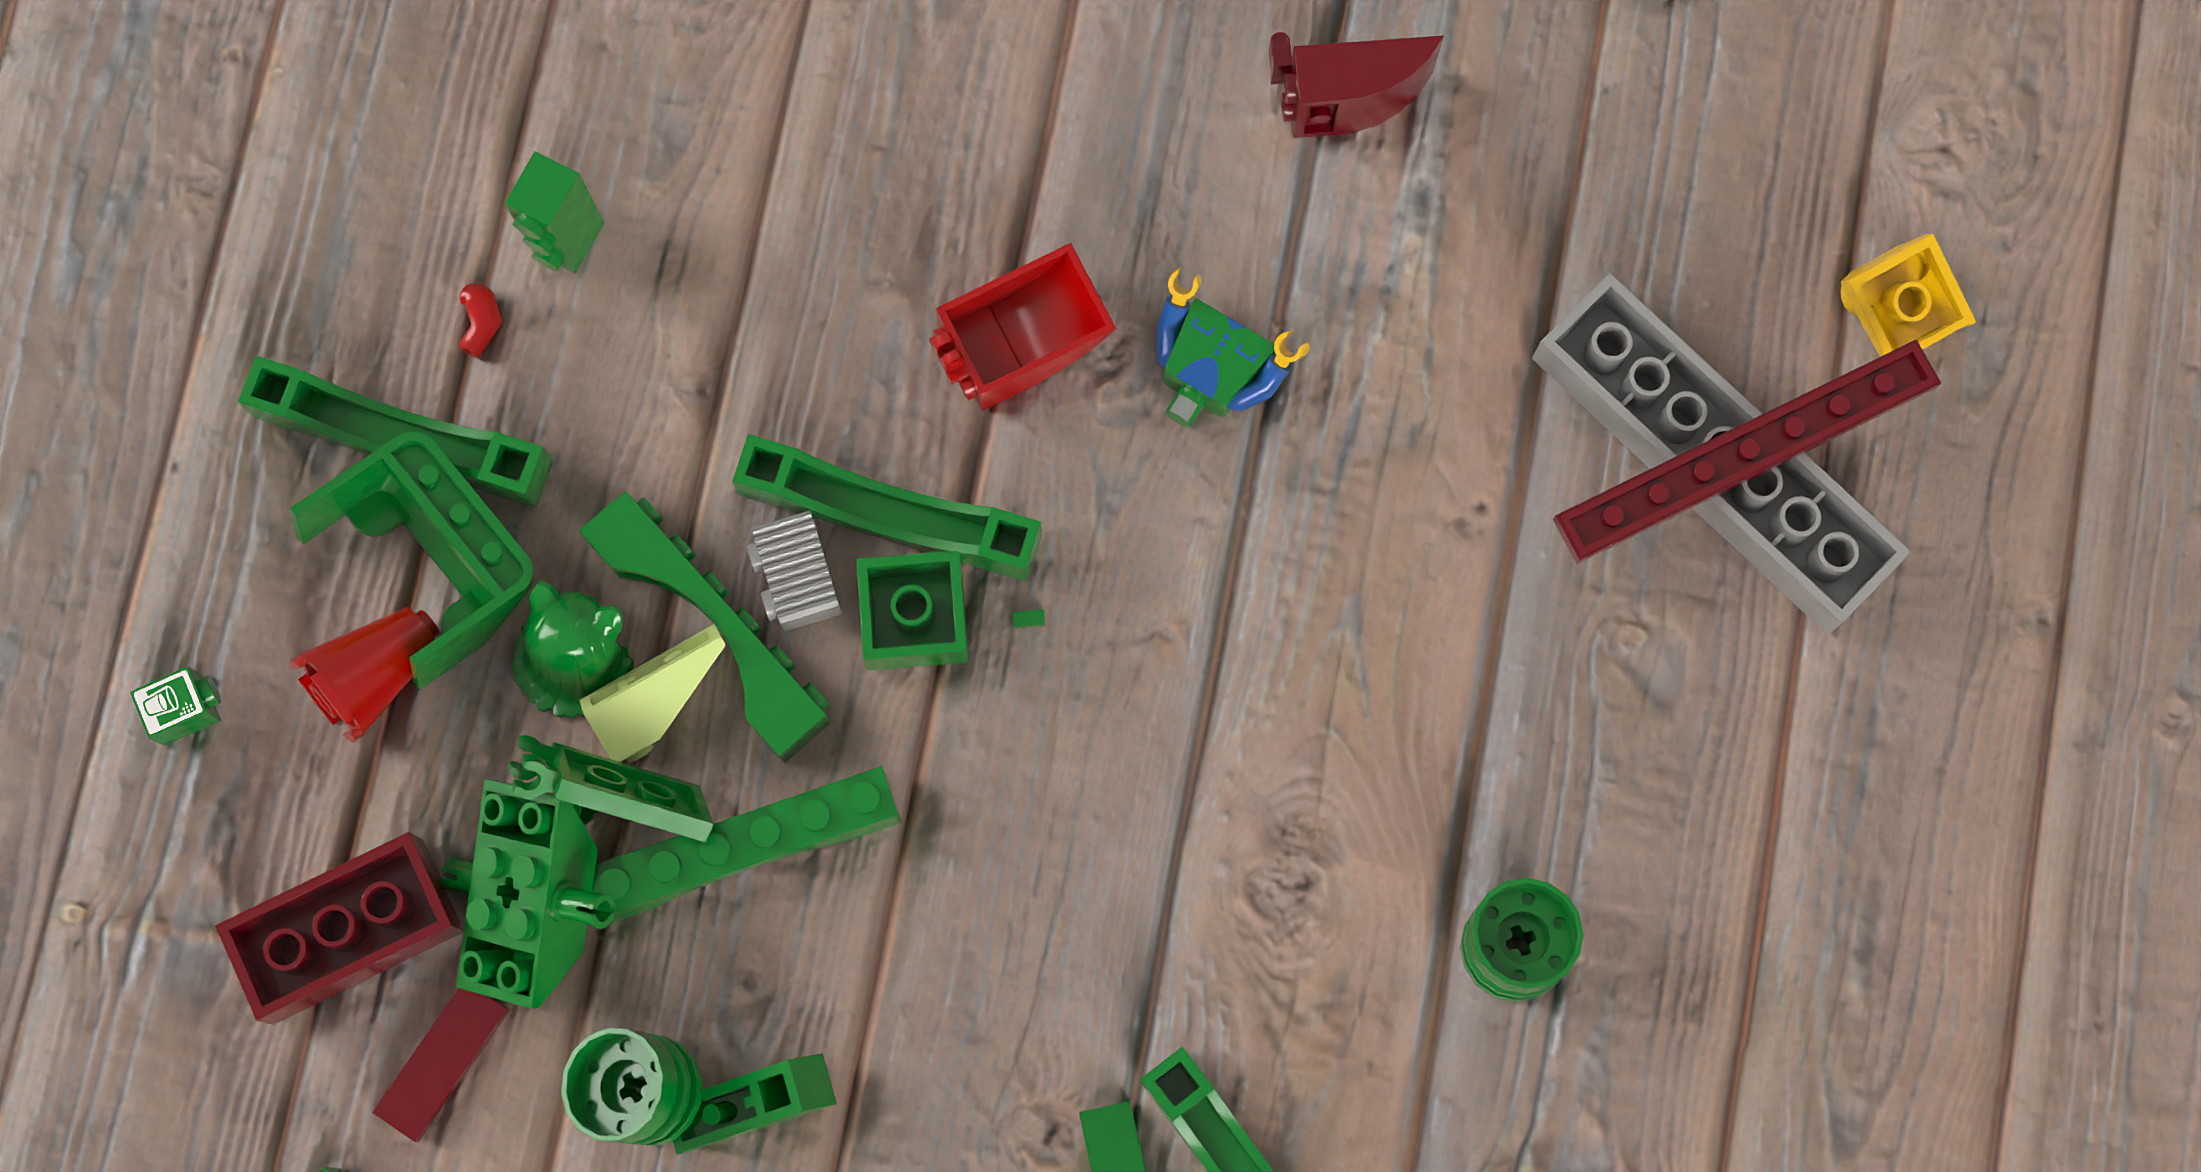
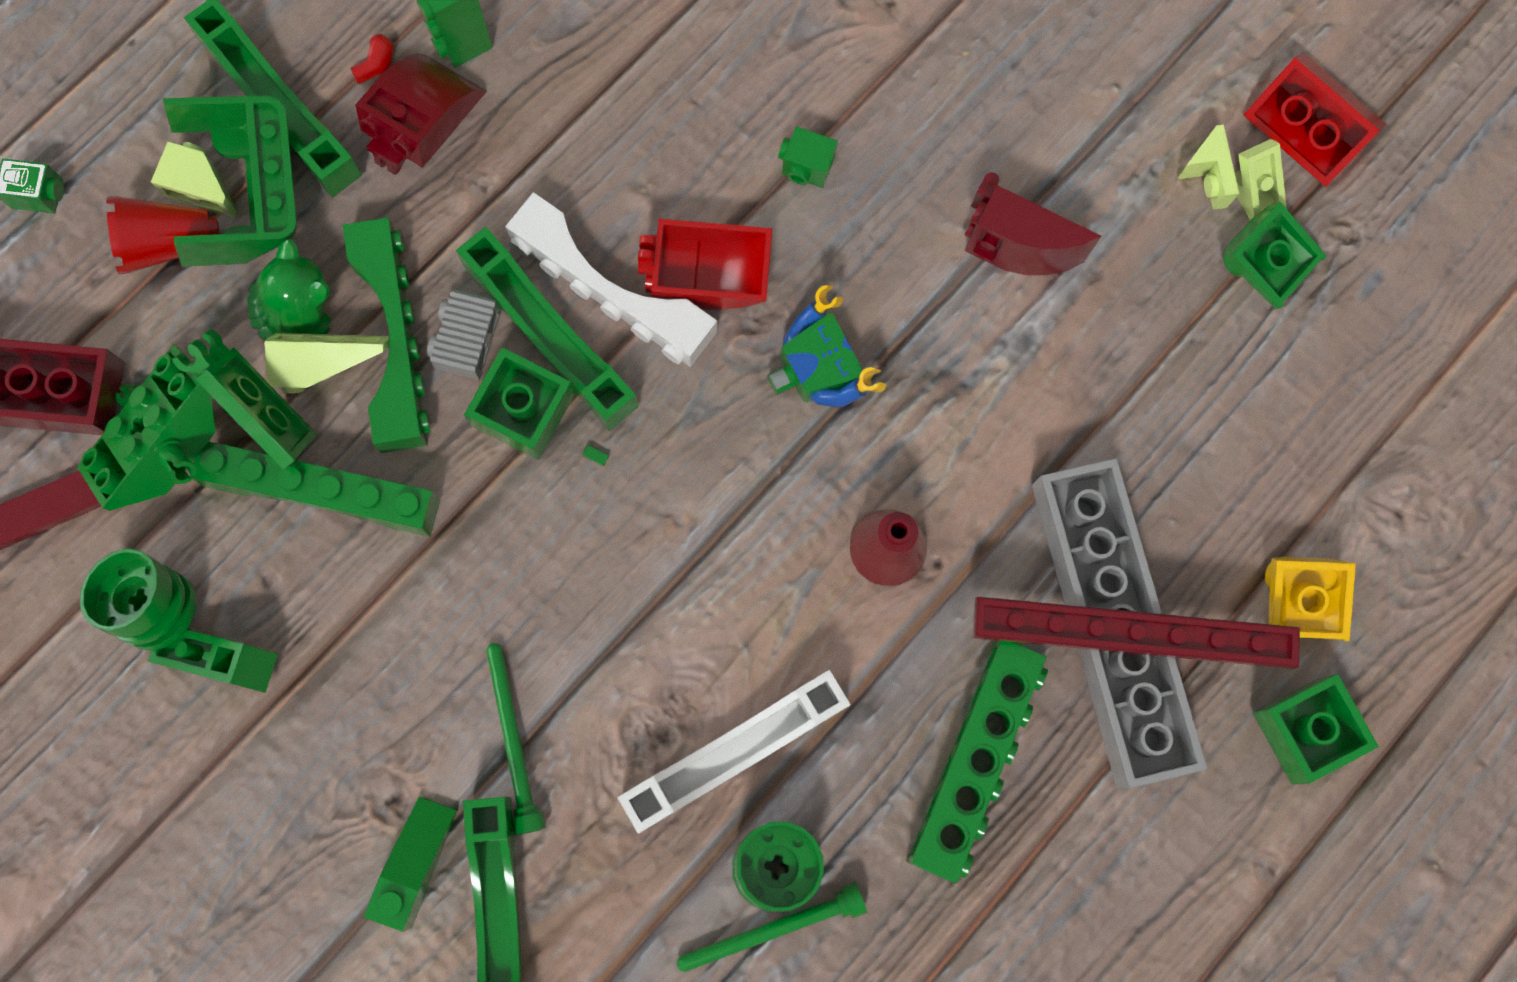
camera: 25 degrees right, 0 degrees up
none -> yellowish green slope [151,141,237,218]
none -> dark red piece [355,53,487,175]
none -> green piece [486,643,546,836]
none -> white arch [505,192,717,367]
none -> white arch [617,670,851,834]
none -> green piece [676,881,867,972]
none -> green brick [778,126,838,188]
none -> dark red cone [850,509,927,586]
none -> green brick [907,641,1048,884]
none -> green brick [1252,674,1379,785]

